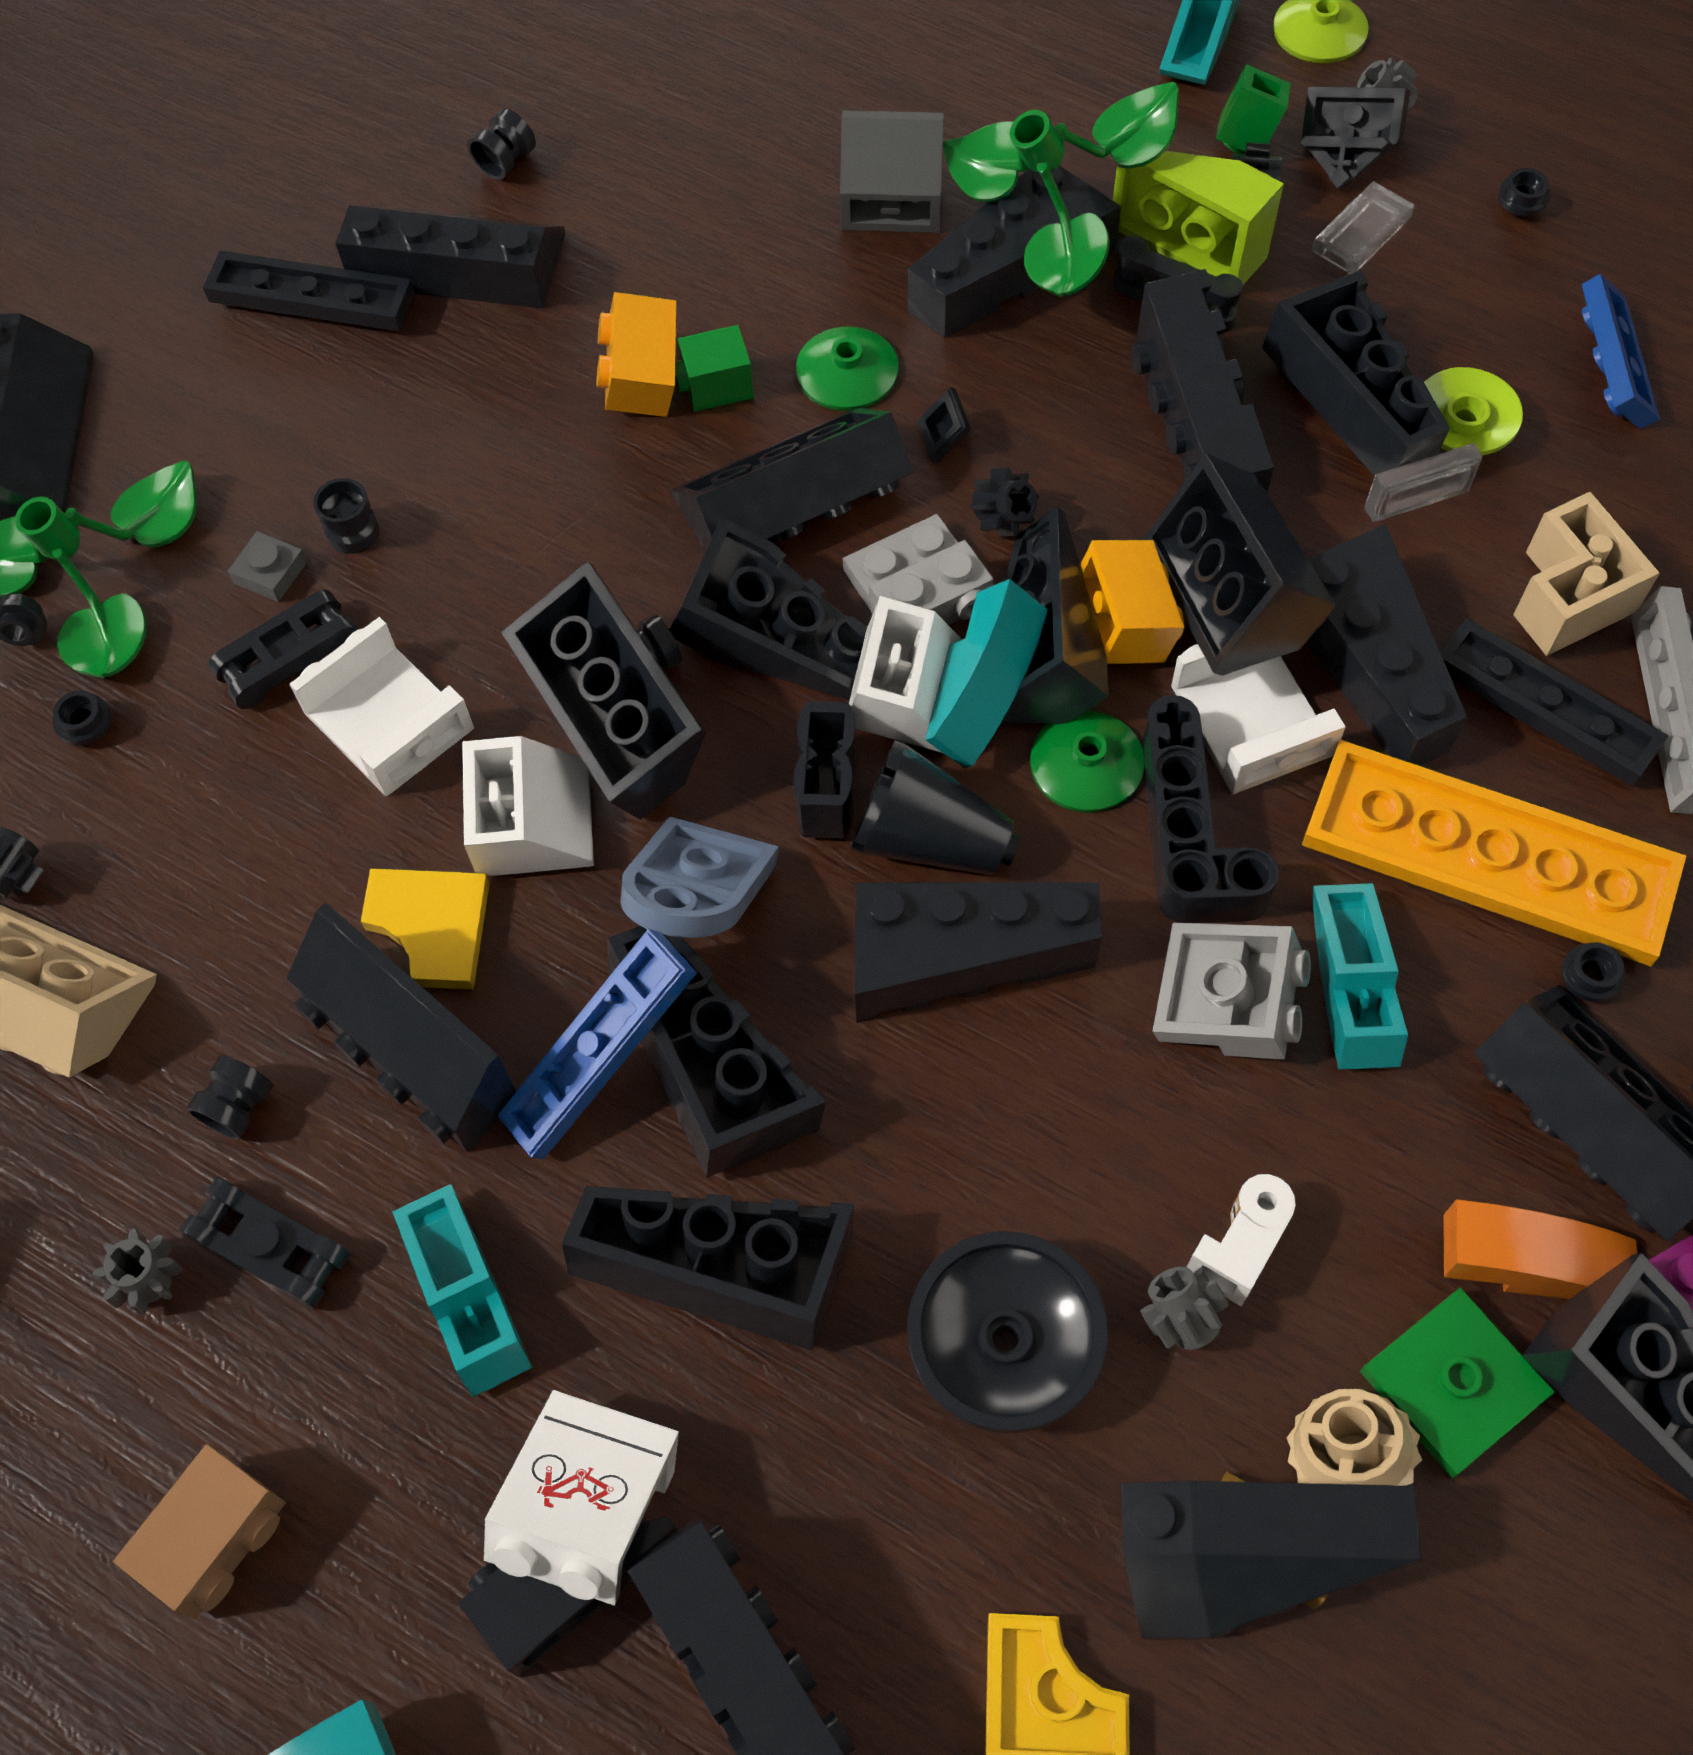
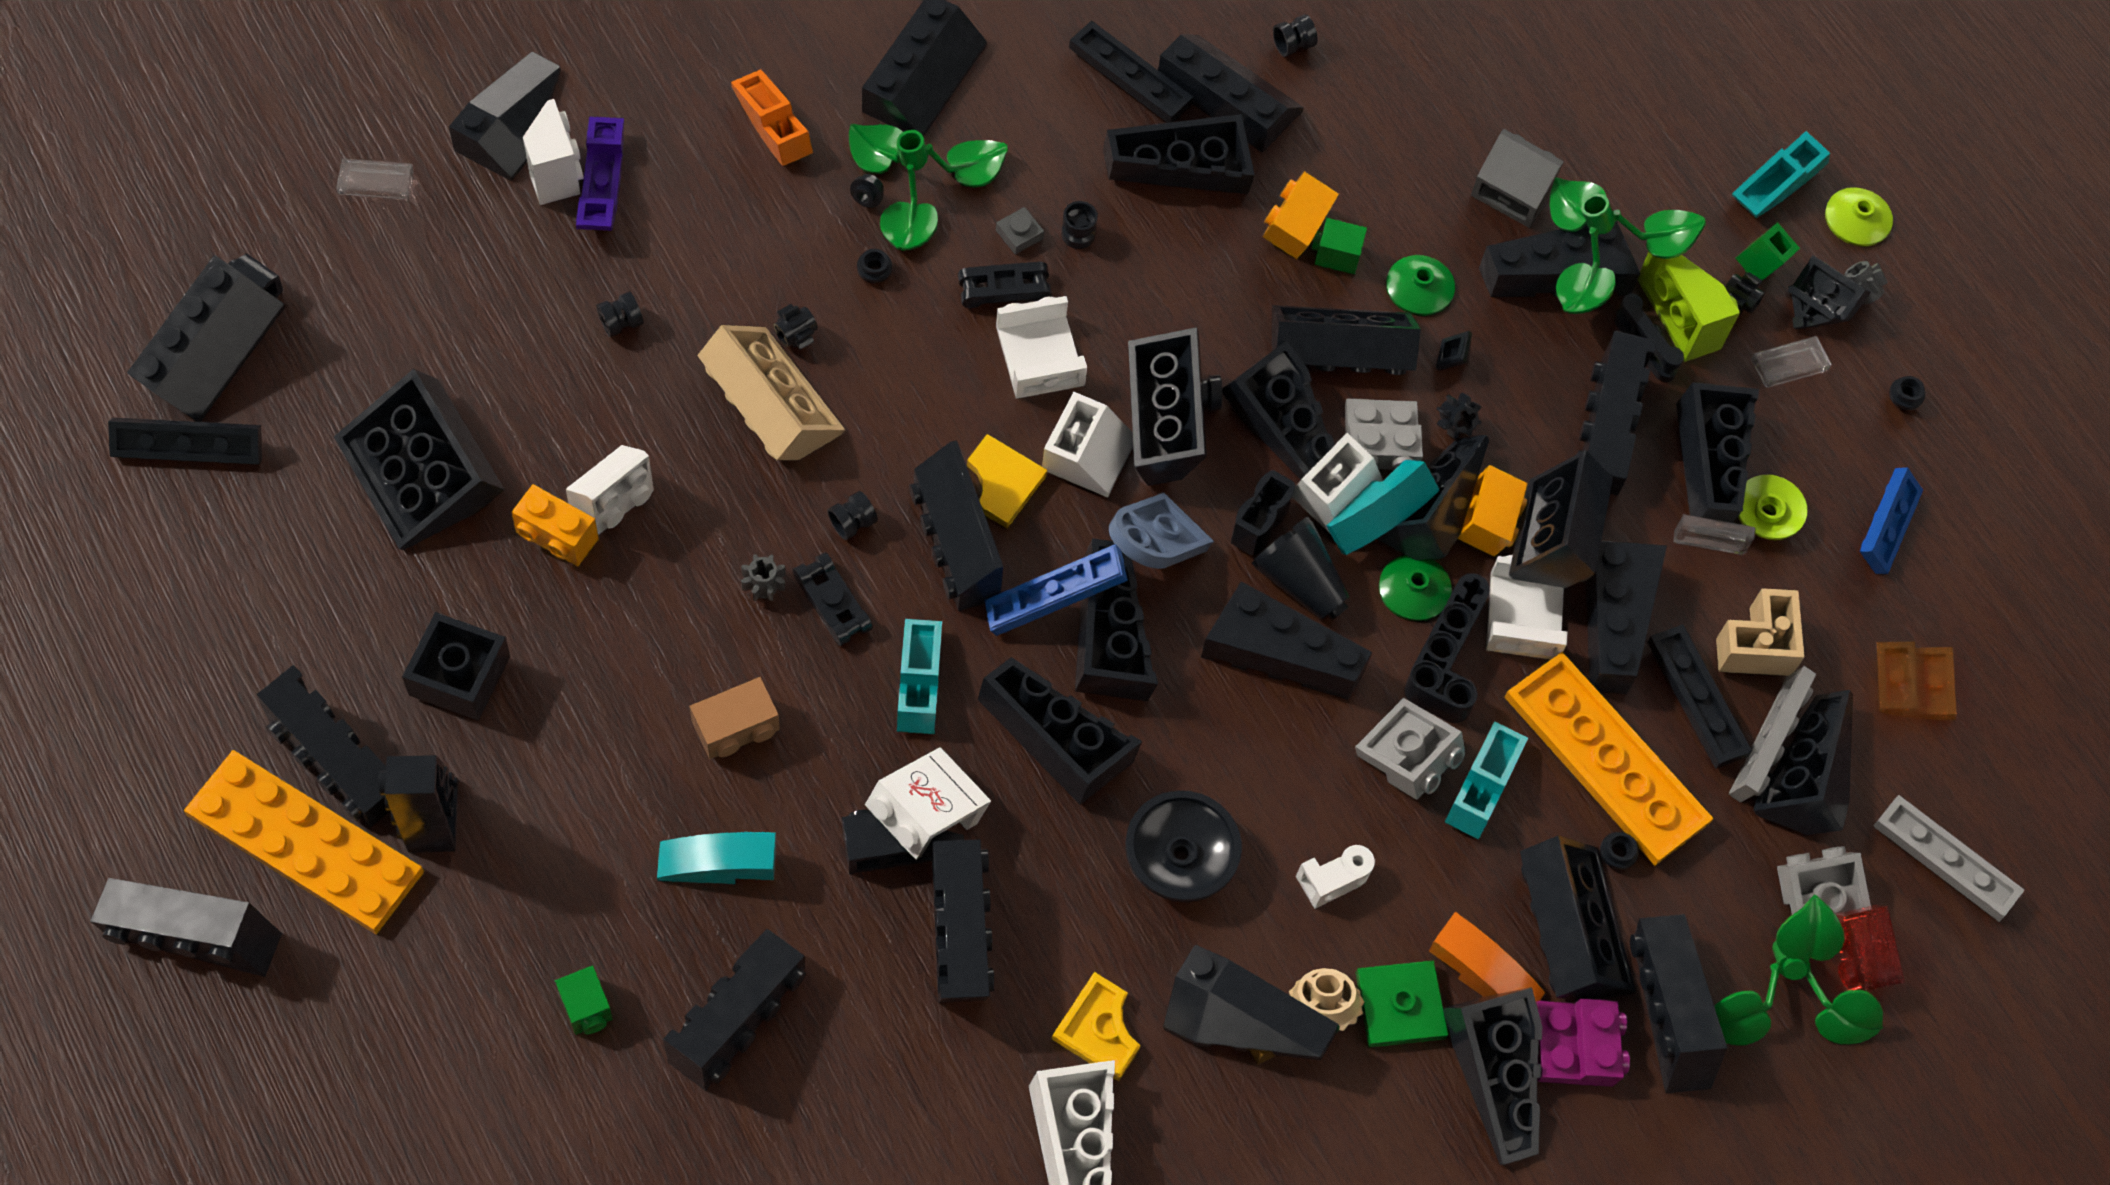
camera: 20 degrees right, 0 degrees up
dark grey gear [1140,1267,1229,1350] -> none
none -> black wedge [1103,114,1255,194]

